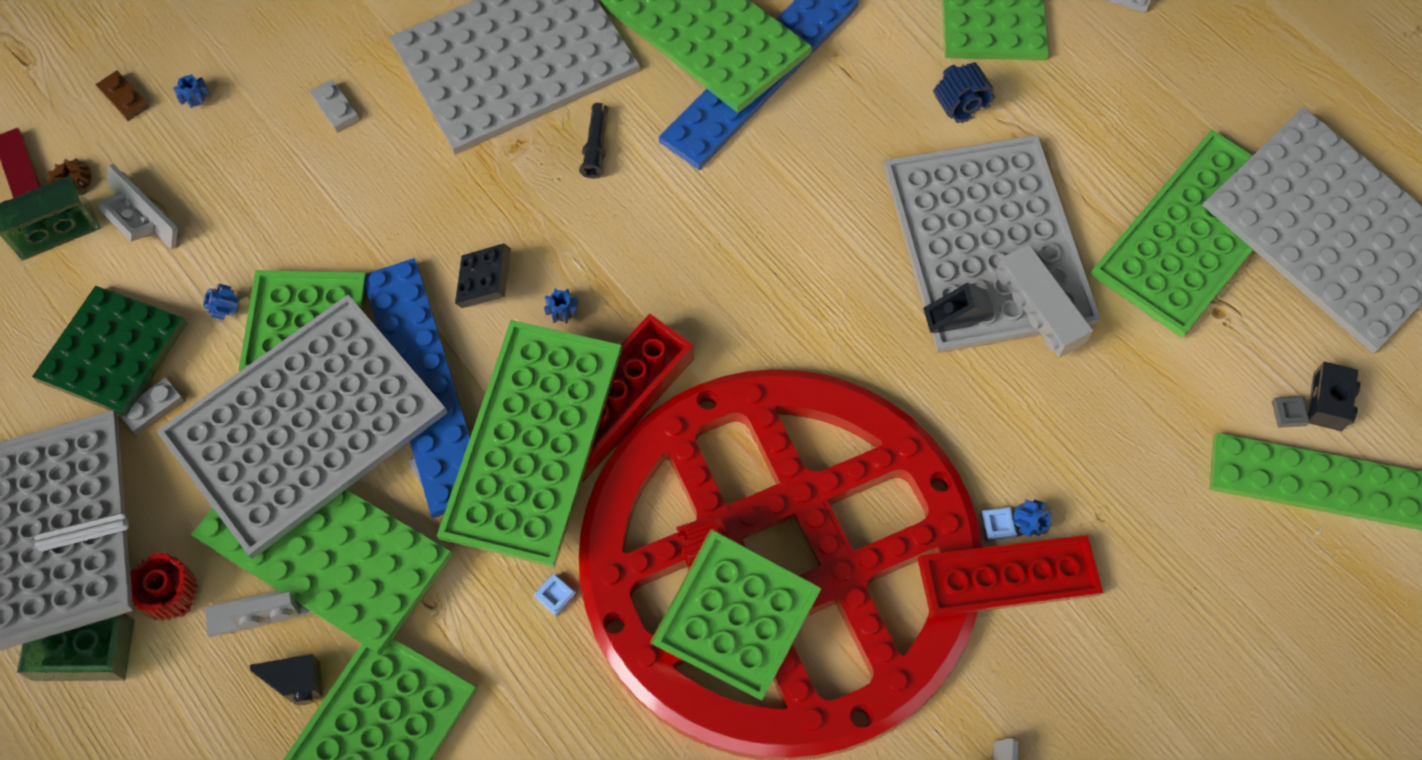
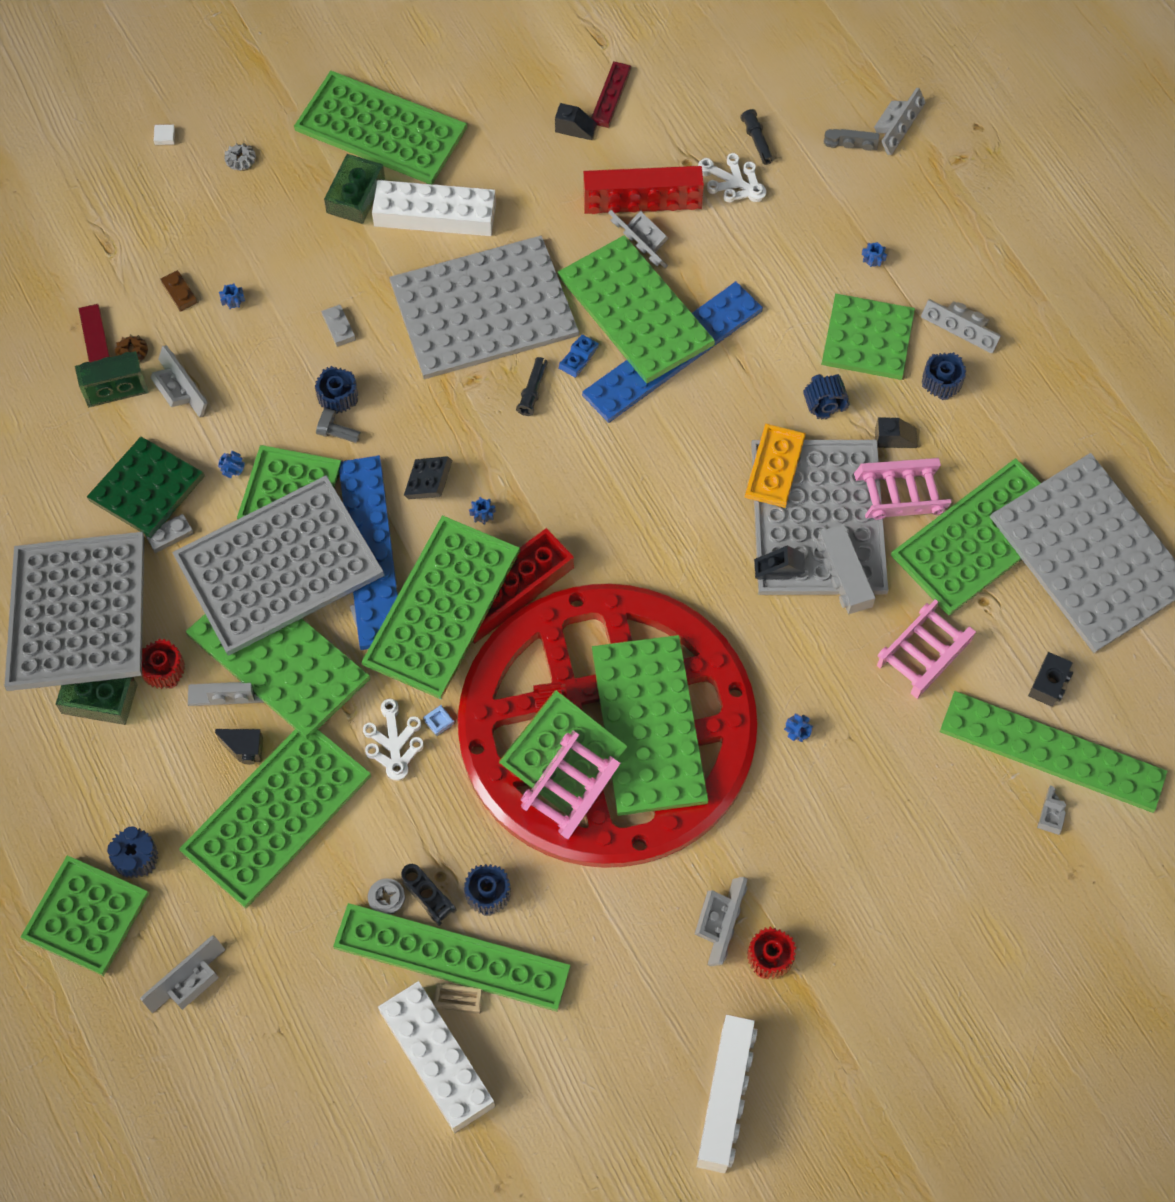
camera: 10 degrees right, 0 degrees up
light grey axle [34,513,129,552] -> none
red plate [917,535,1103,618] -> none
light blue tile [980,507,1017,542] -> none
dark grey tile [1272,396,1310,428] -> none
none -> dark blue brick [315,366,358,414]
none -> dark grey piece [316,407,361,444]
none -> white plant [363,699,424,781]
none -> bright pink fence [521,730,621,839]
none -> blue slope [558,334,599,378]
none -> bright green plate [592,635,708,816]
none -> light orange tile [744,423,806,508]
none -> bright pink fence [854,458,951,520]
none -> black slope [875,417,918,448]
none -> bright pink fence [877,599,976,699]
none -> dark blue brick [922,352,966,400]
none -> light grey slope [1037,785,1066,835]

